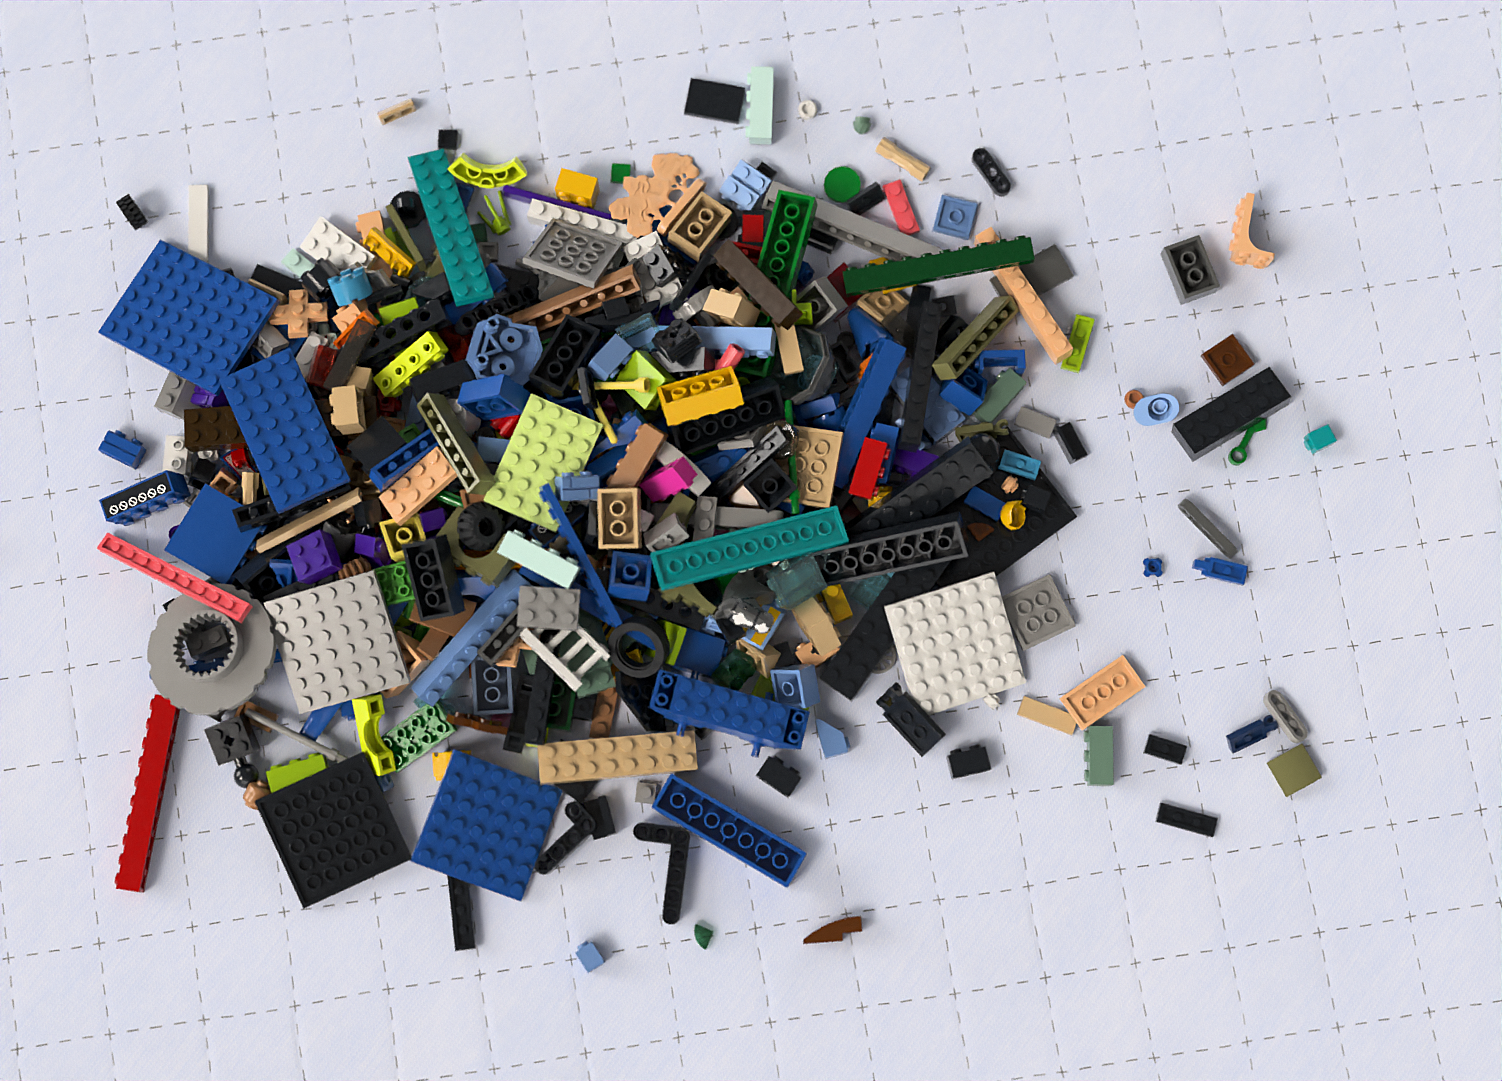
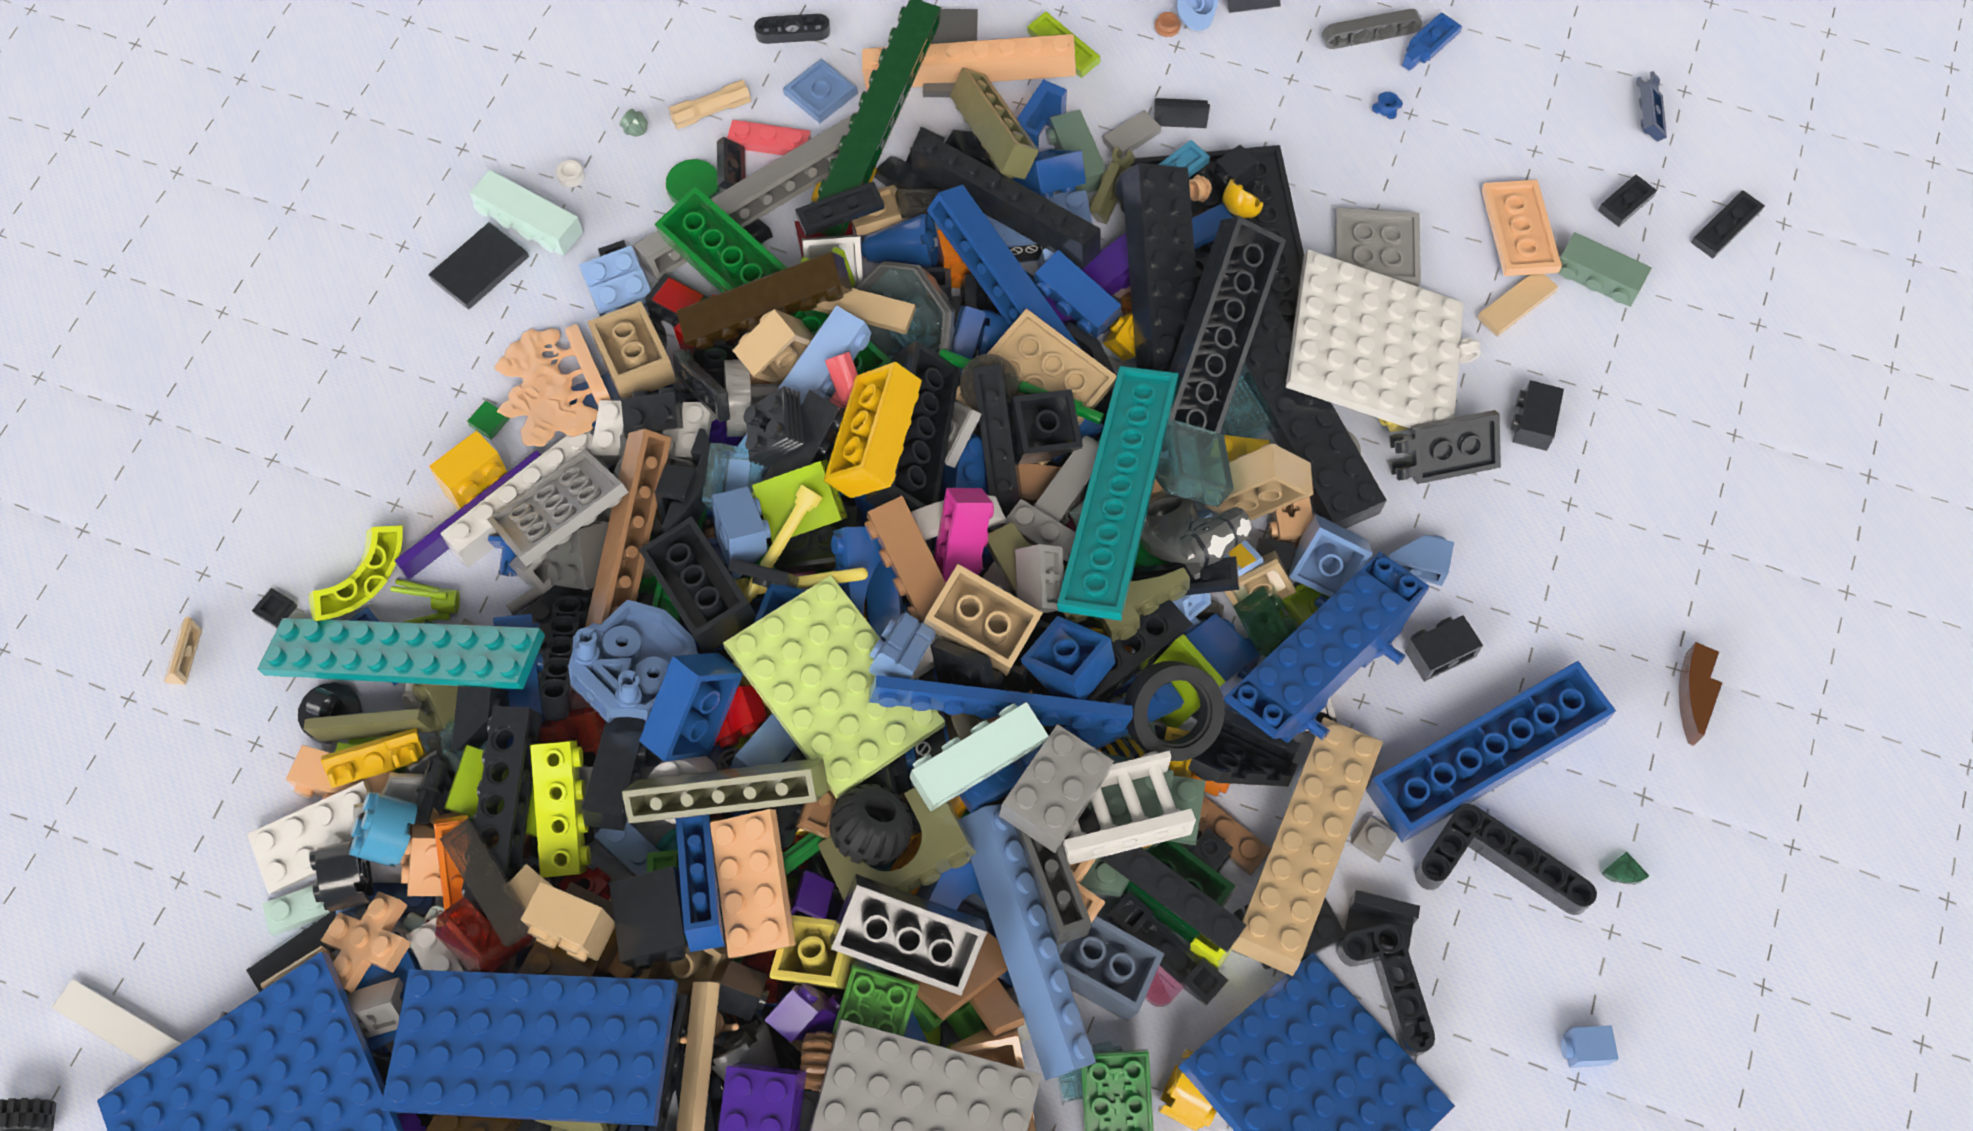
camera: 60 degrees left, 15 degrees down
reddish brown plate [446,712,508,735] -> none
red brick [849,437,891,501] -> none
light grey plate [1263,690,1307,743] -> none
olive slope [1267,743,1322,797] -> none
none -> black tile [795,181,884,237]

